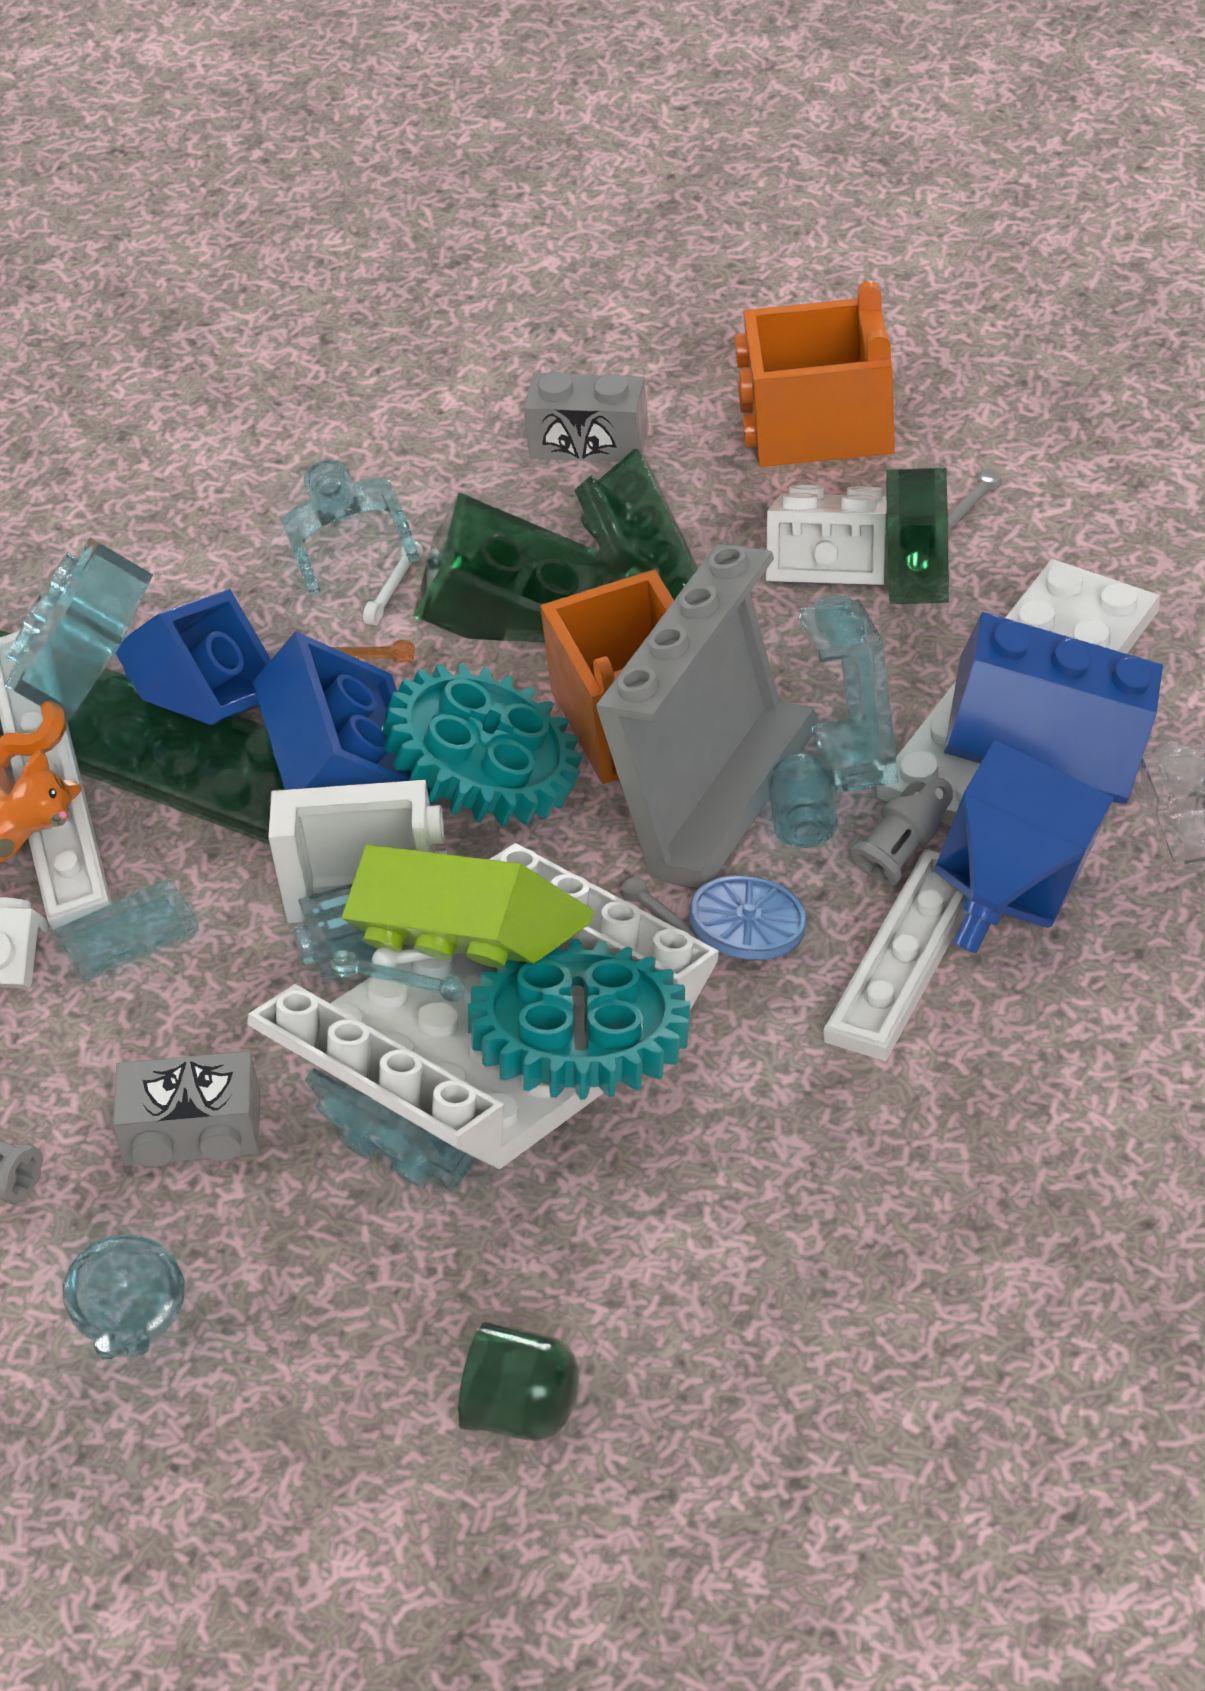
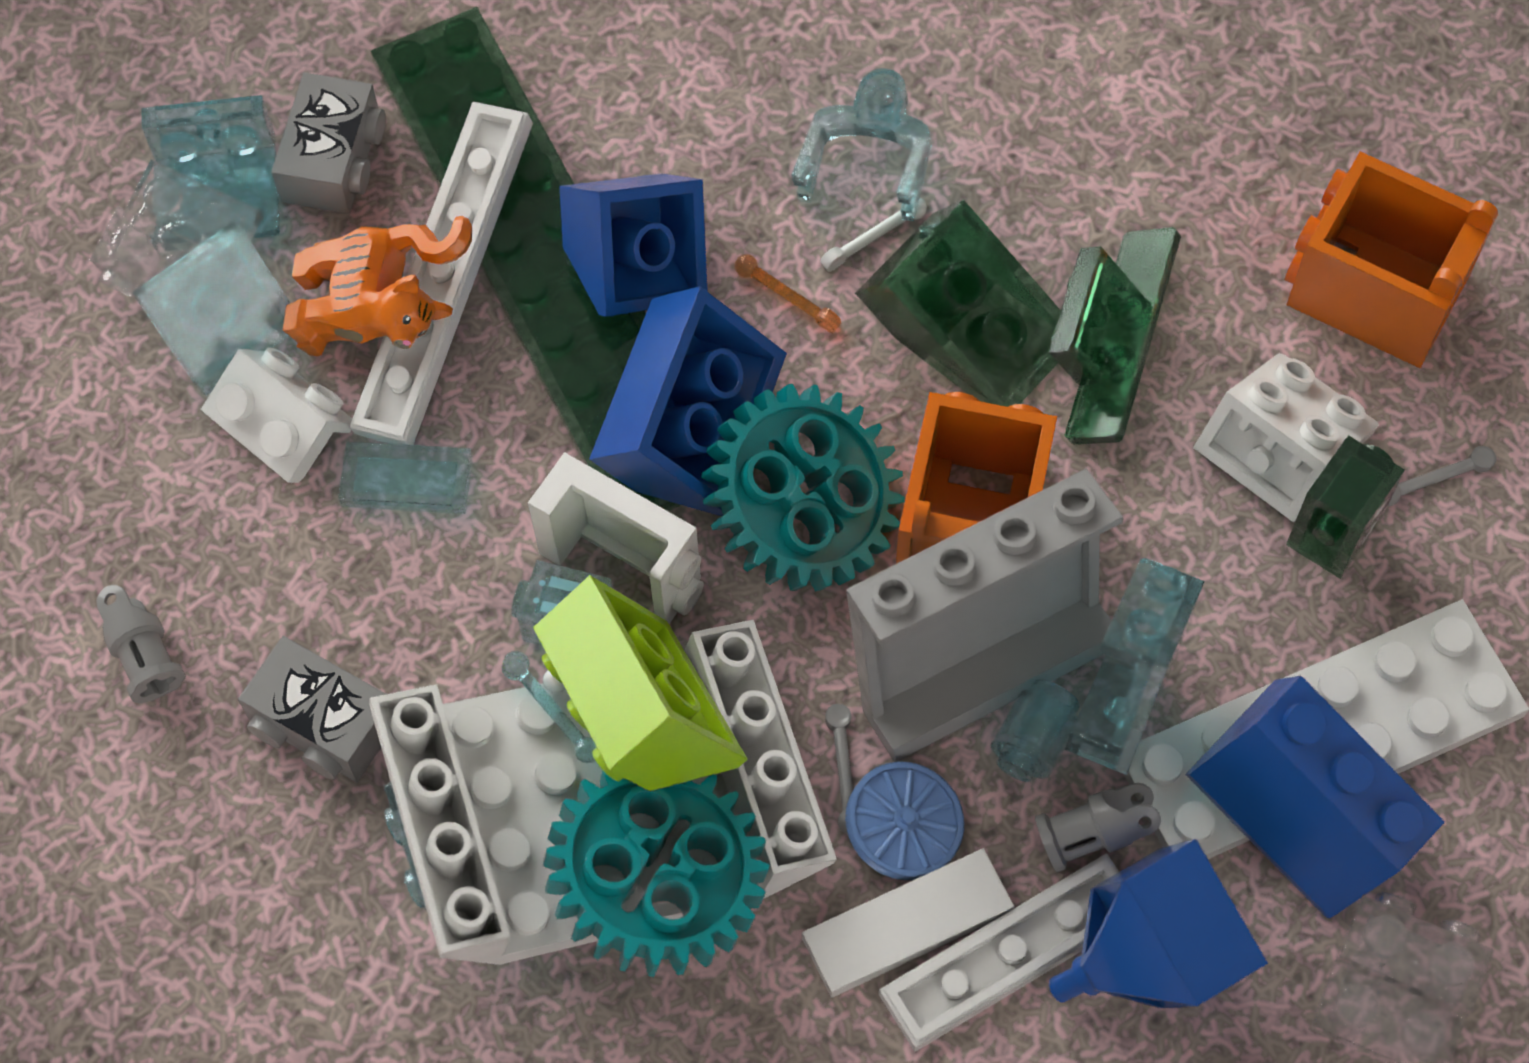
camera: 30 degrees right, 20 degrees up
clear light blue brick [4,537,153,722] -> none
clear light blue hat [62,1235,185,1359] -> none
light grey brick [524,372,649,463] -> none
none -> white tile [802,848,1015,998]

